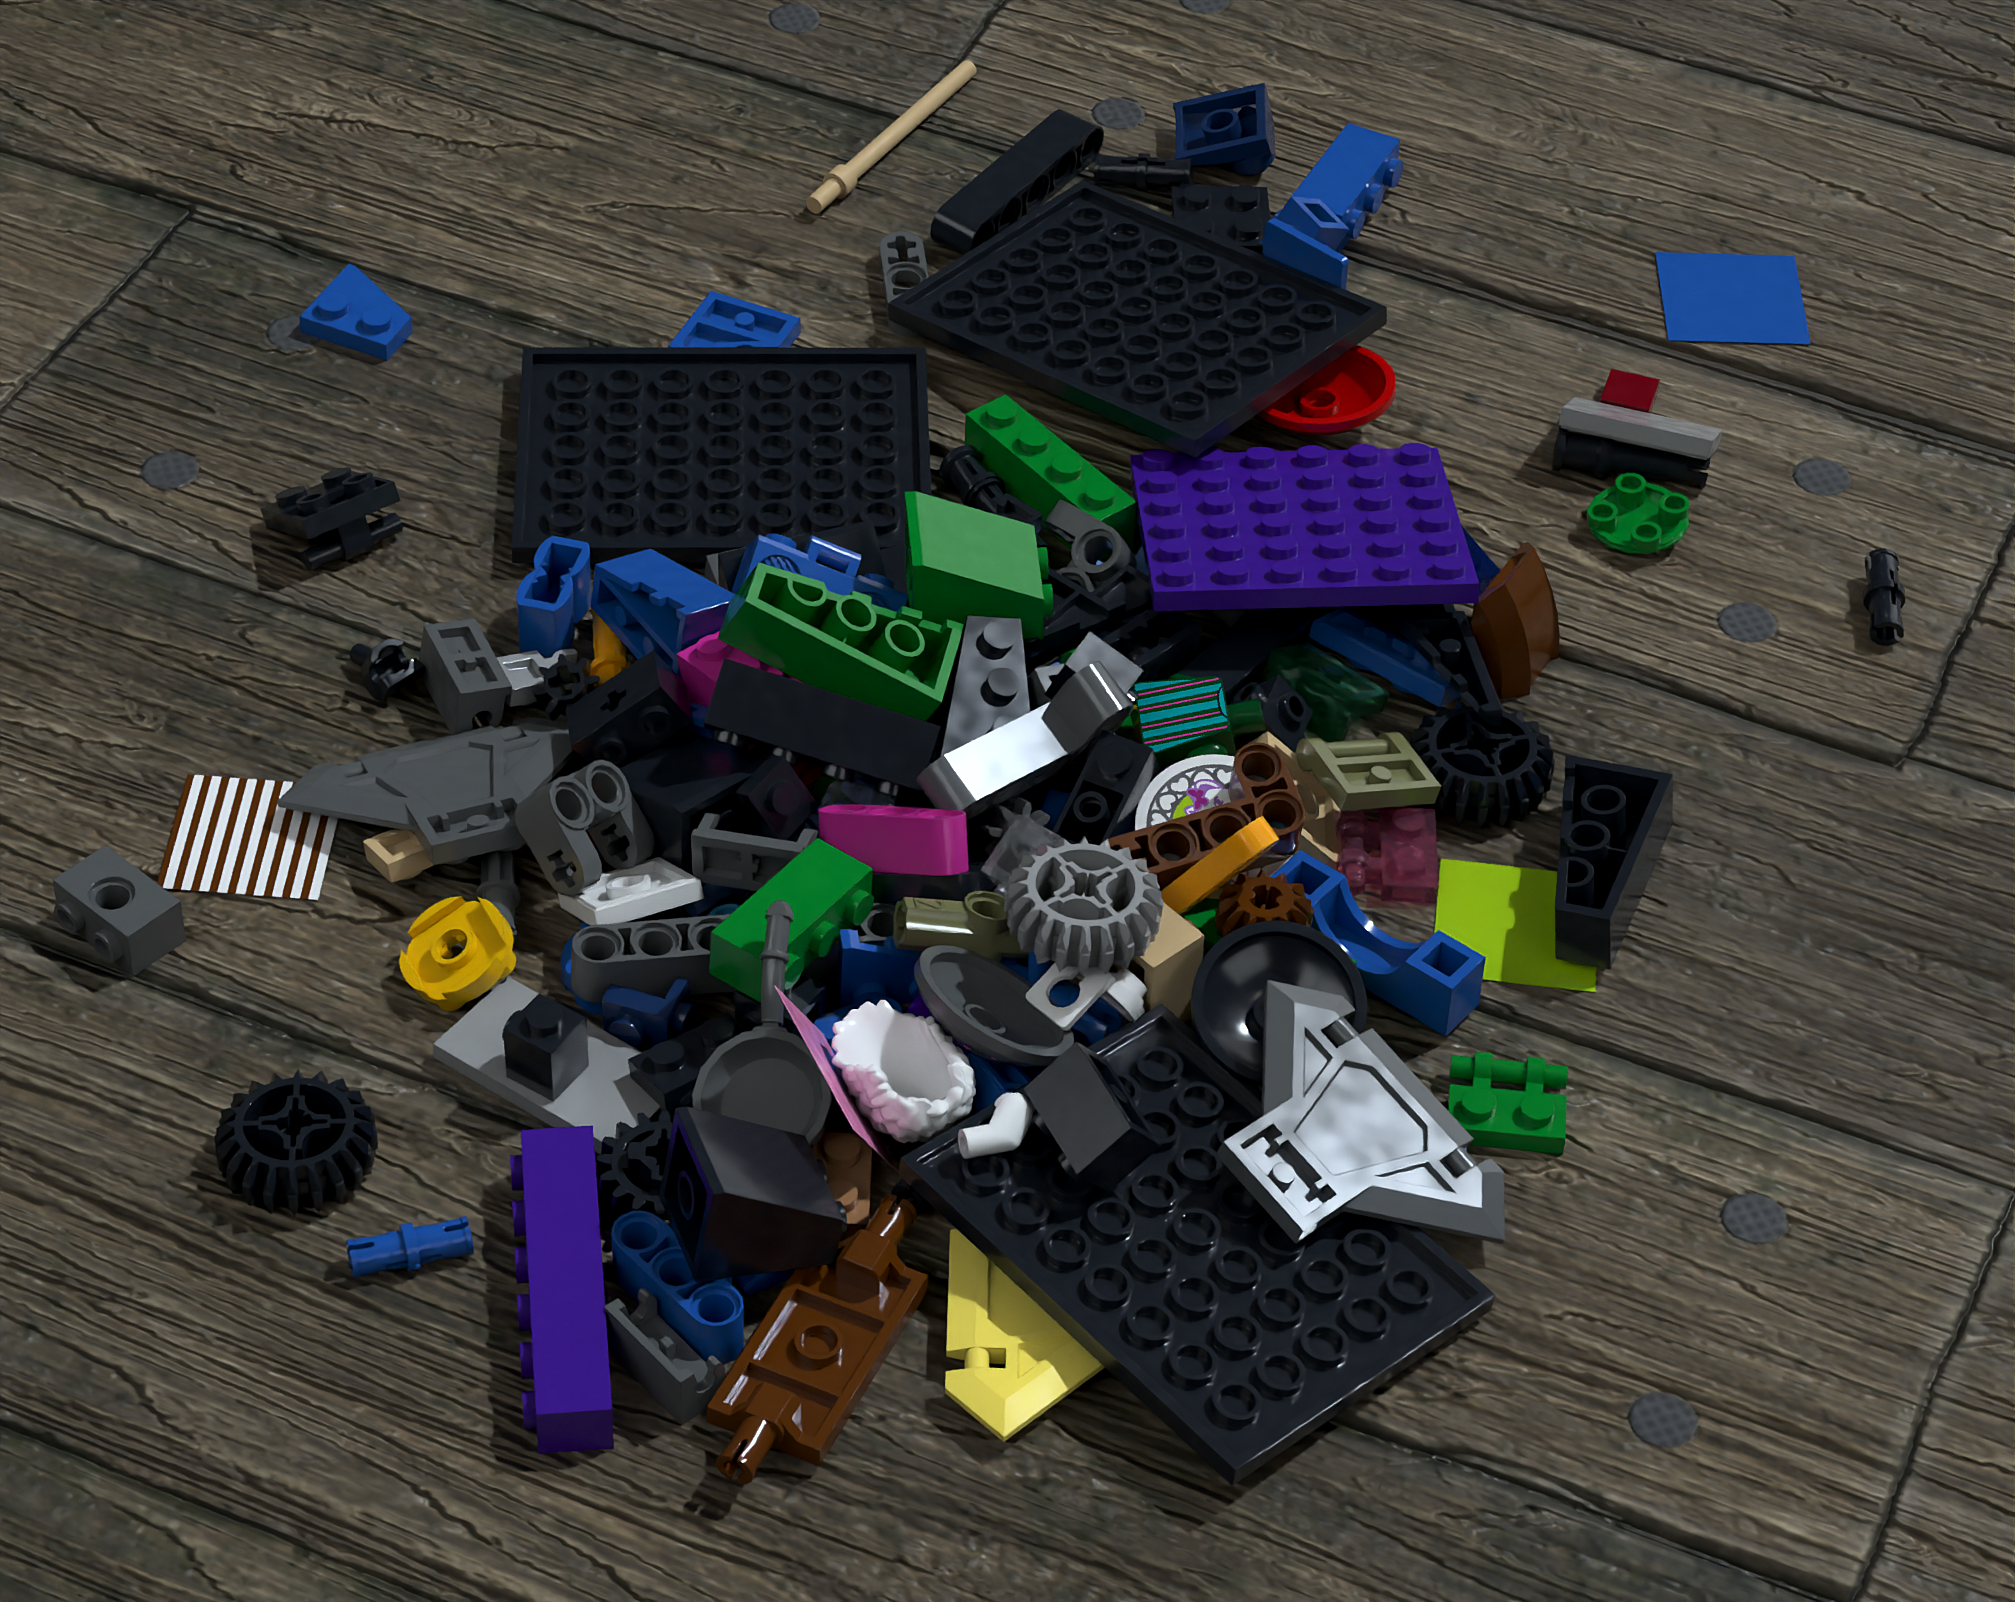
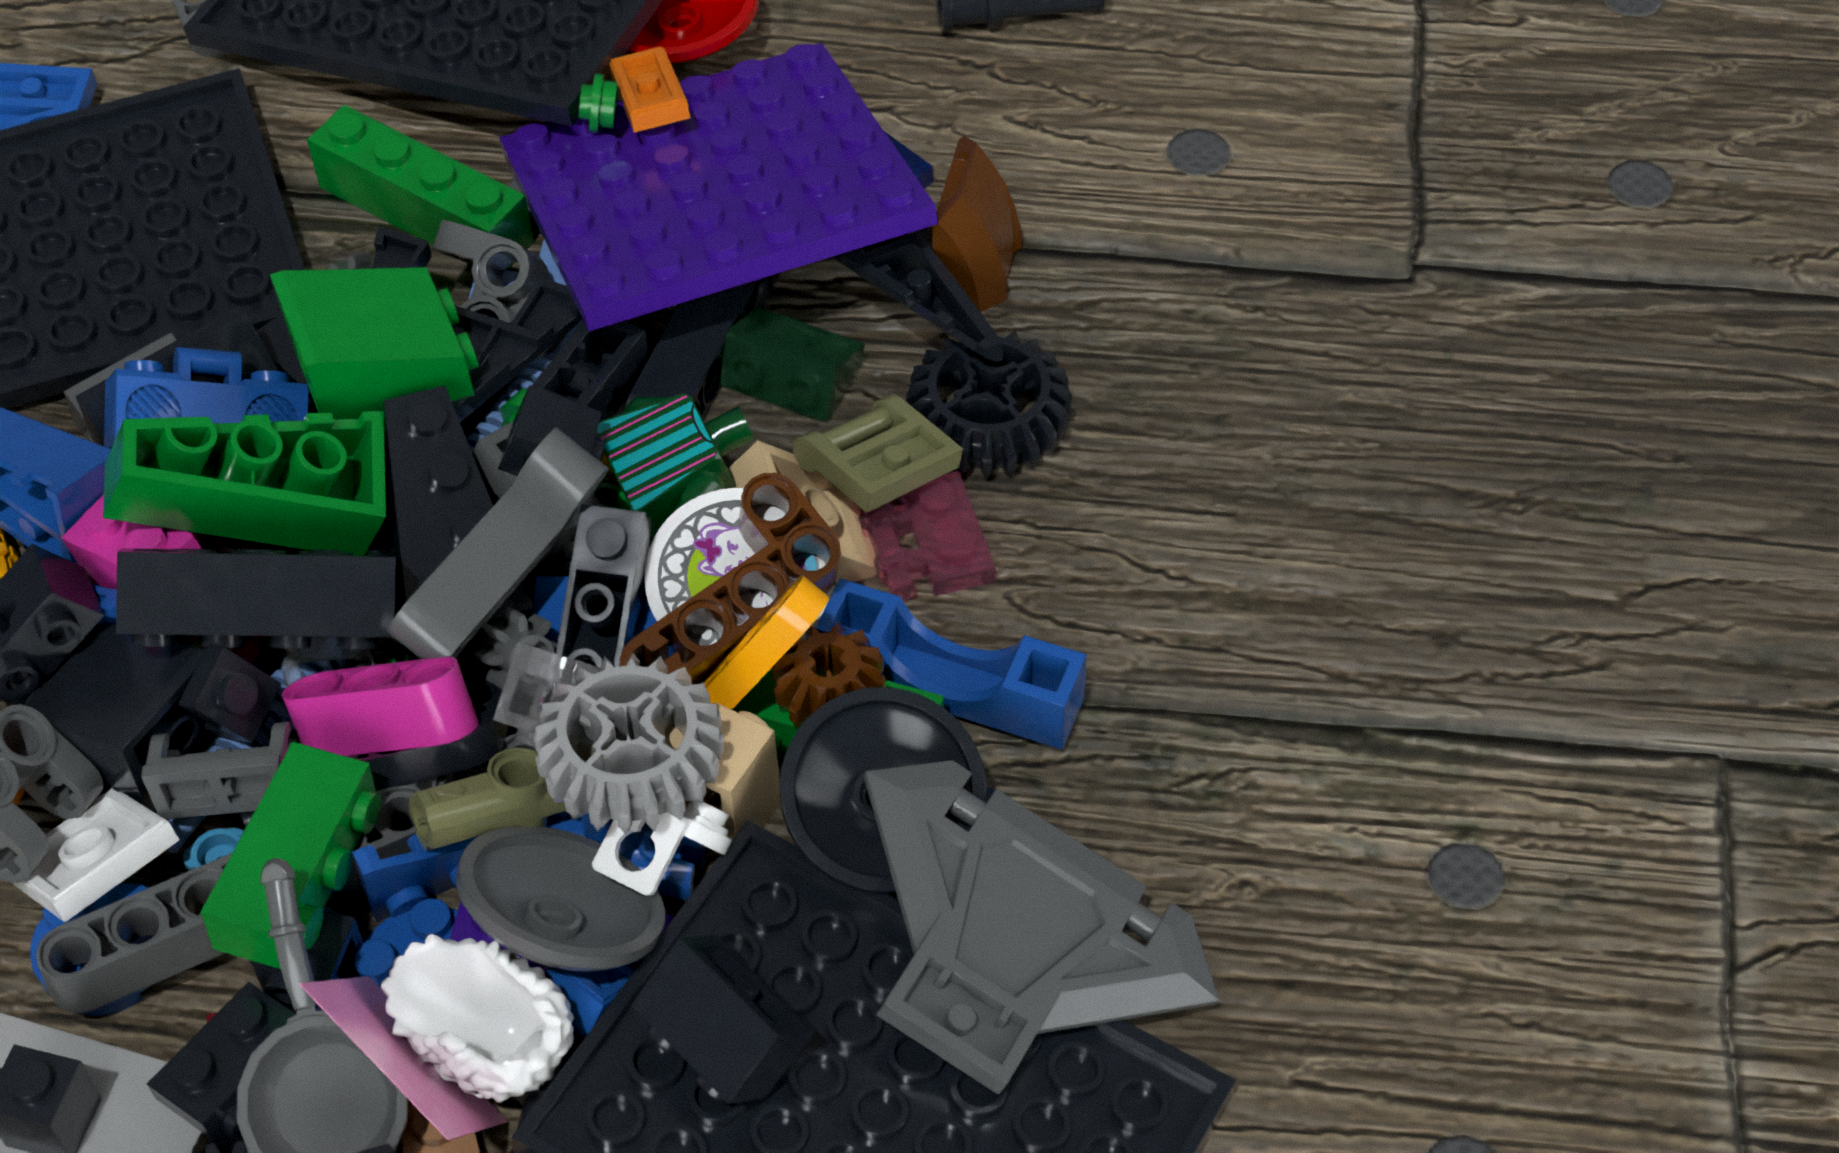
camera: 15 degrees left, 10 degrees up
dark blue bracket [602,977,696,1050] -> none
black pin [939,445,1051,560] -> none
white arm [958,1093,1033,1159] -> none
black brick [1232,674,1313,753] -> none
blue plate [1309,607,1461,707] -> none
lime sticker [1434,858,1597,993] -> none
green plate [1447,1051,1568,1155] -> none
black wedge [1555,755,1673,970] -> none
green dish [1587,473,1690,554] -> none
black pin [1863,548,1905,646] -> none
none -> green plate [579,73,618,133]
none -> orange plate [609,46,691,133]

